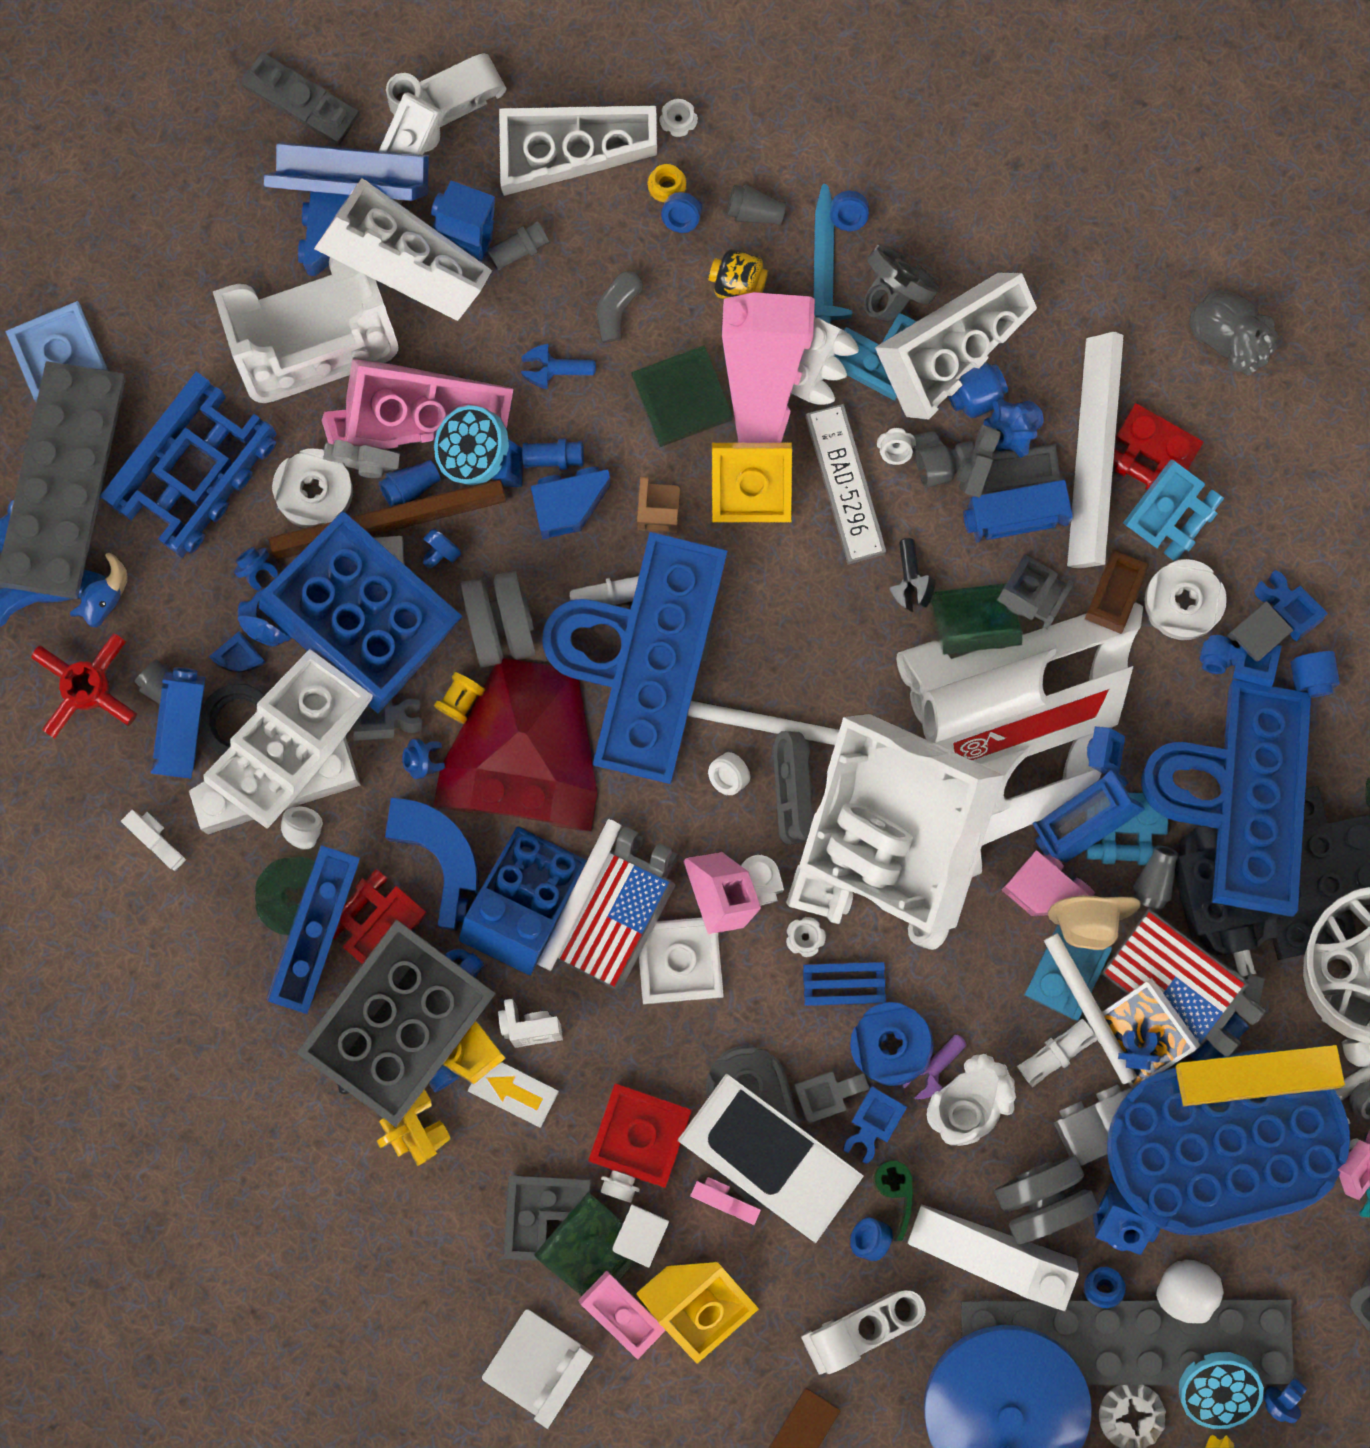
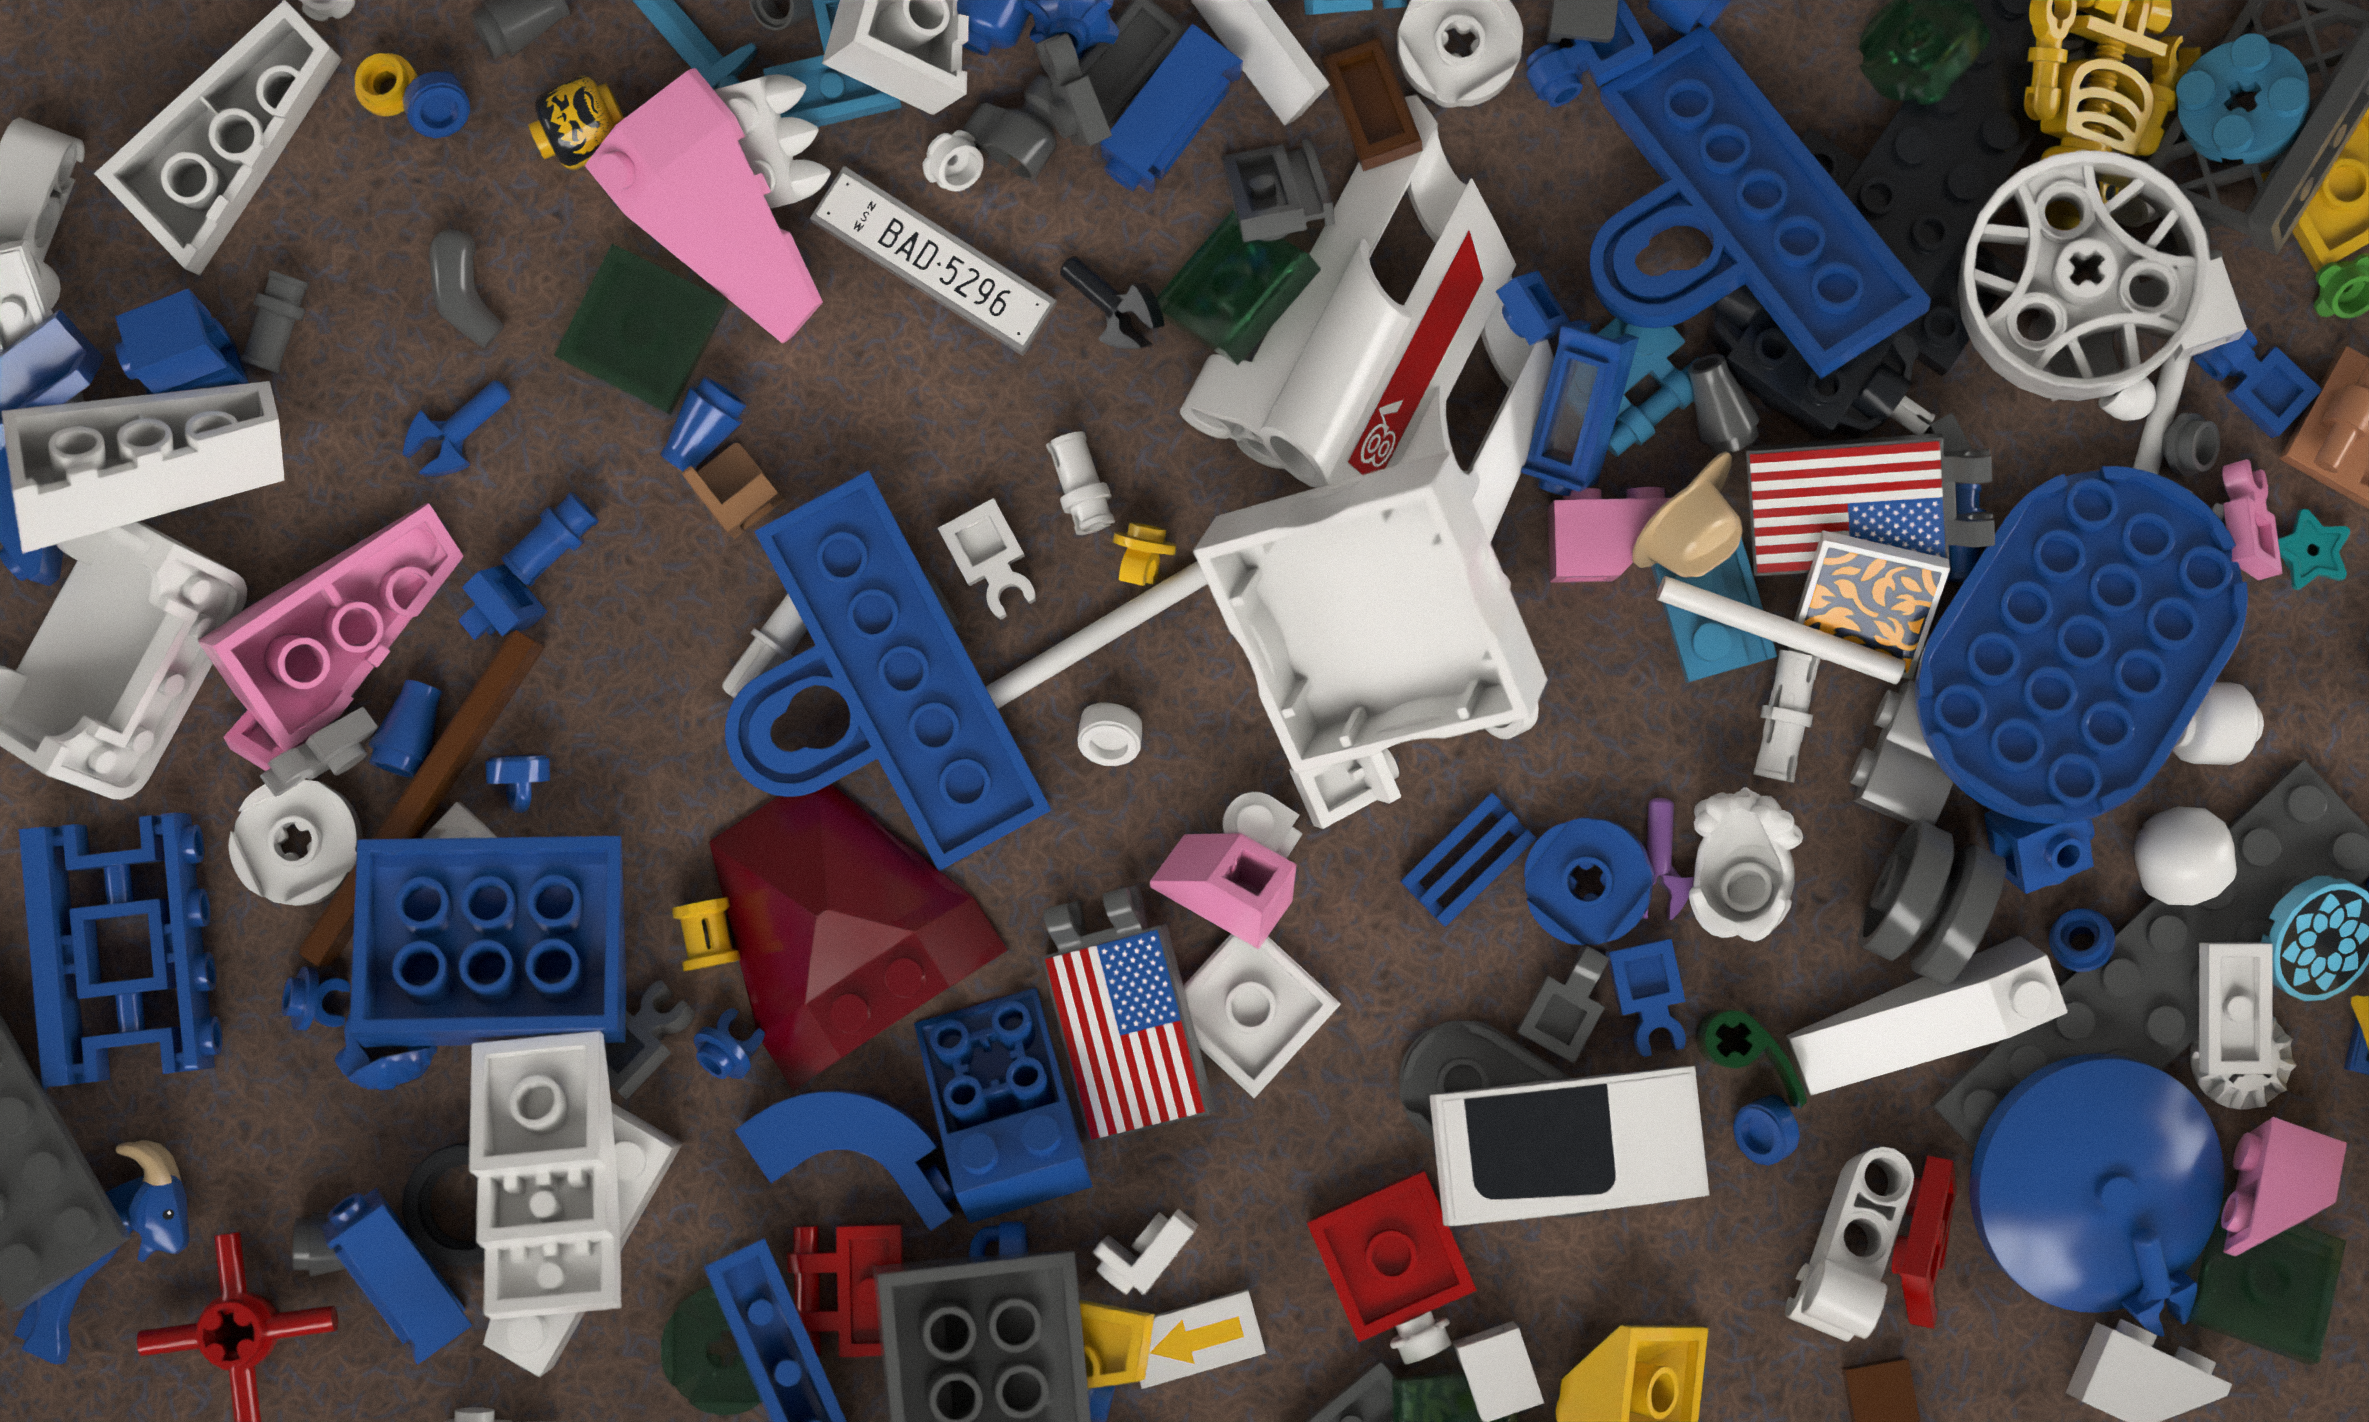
camera: 45 degrees left, 5 degrees up
blue tile [209,631,266,672] -> none
white tile [281,806,323,849] -> none
medium azure tile [434,405,509,486] -> none
dark grey wheel [461,570,536,668] -> none
blue slope [531,467,611,540] -> none
white bar [537,819,622,971] -> none
bright pink plate [690,1177,761,1225] -> none
yellow plate [712,443,792,522] -> none
dark grey plate [773,731,814,845] -> none
white plate [786,917,826,957] -> none
white brick [826,803,913,888] -> none
blue plate [1118,1031,1160,1070] -> none
yellow tile [1175,1045,1345,1106] -> none
none -> blue cone [660,376,747,471]
none -> white plate [938,498,1036,620]
none -> white pin [1046,431,1115,535]
none -> yellow plate [1113,522,1177,586]
none -> red wing [1892,1156,1957,1329]
none -> white head [2172,682,2264,765]
none -> white plate [2199,942,2272,1074]

